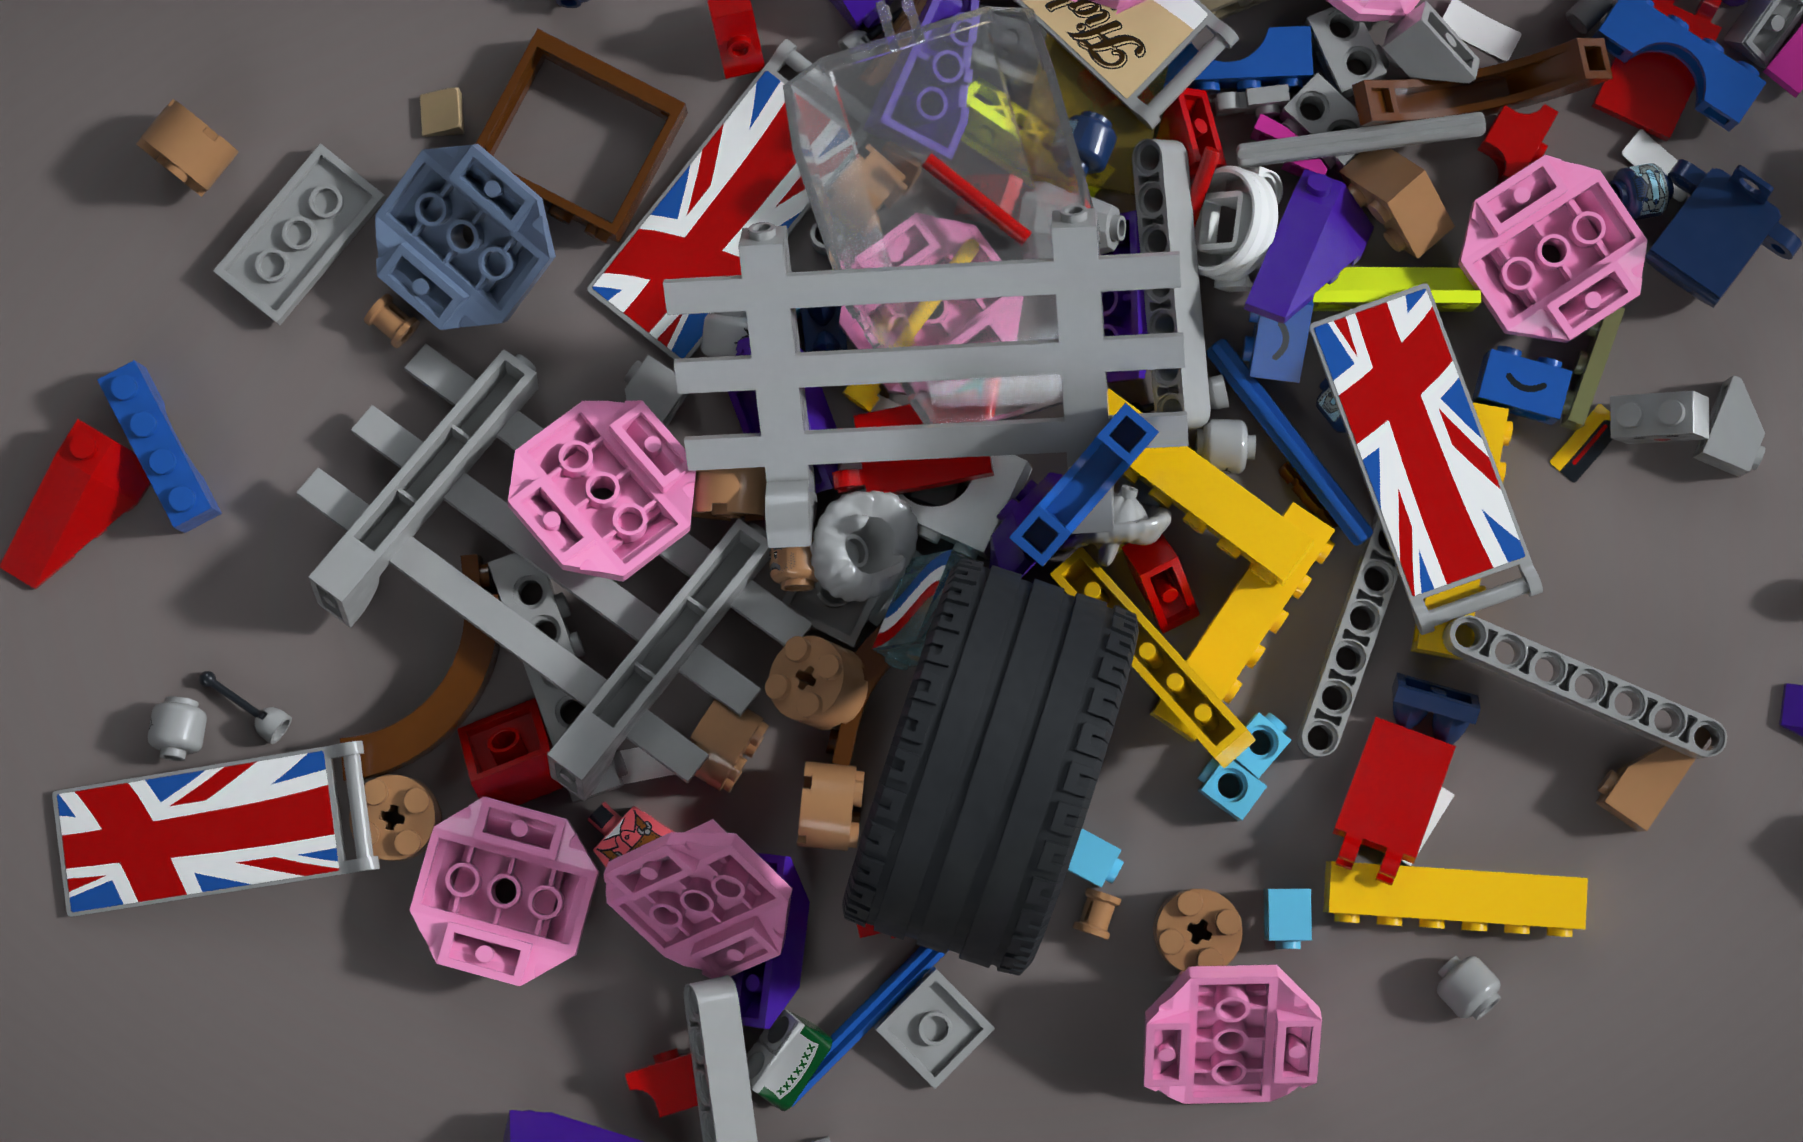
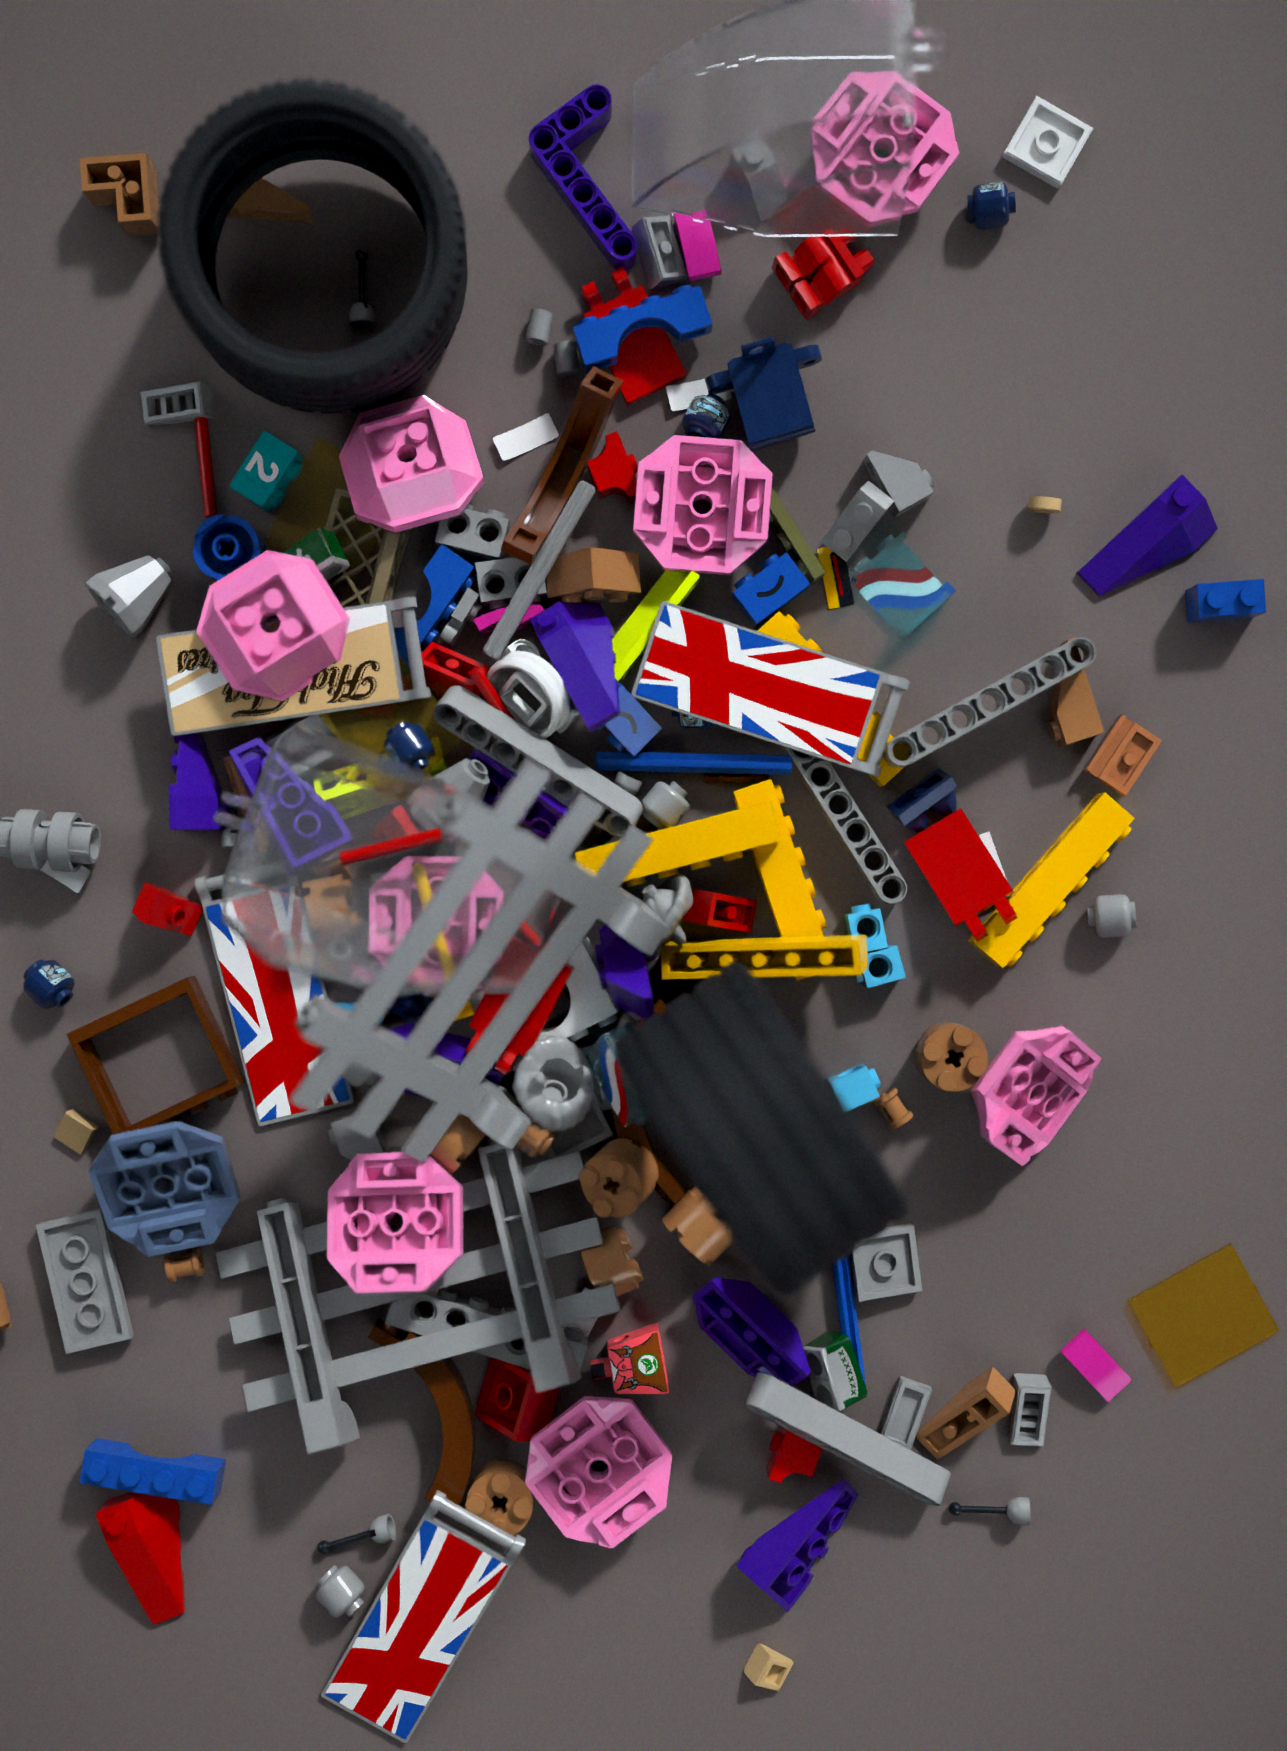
camera: 55 degrees left, 5 degrees up
bright pink piece [604,819,793,979] -> none
blue arch [1009,403,1159,567] -> none
medium azure brick [1264,889,1312,949] -> none
light grey slope [1382,1,1480,84] -> none
none -> clear light blue panel [850,532,956,640]
none -> nougat plate [1083,714,1163,796]

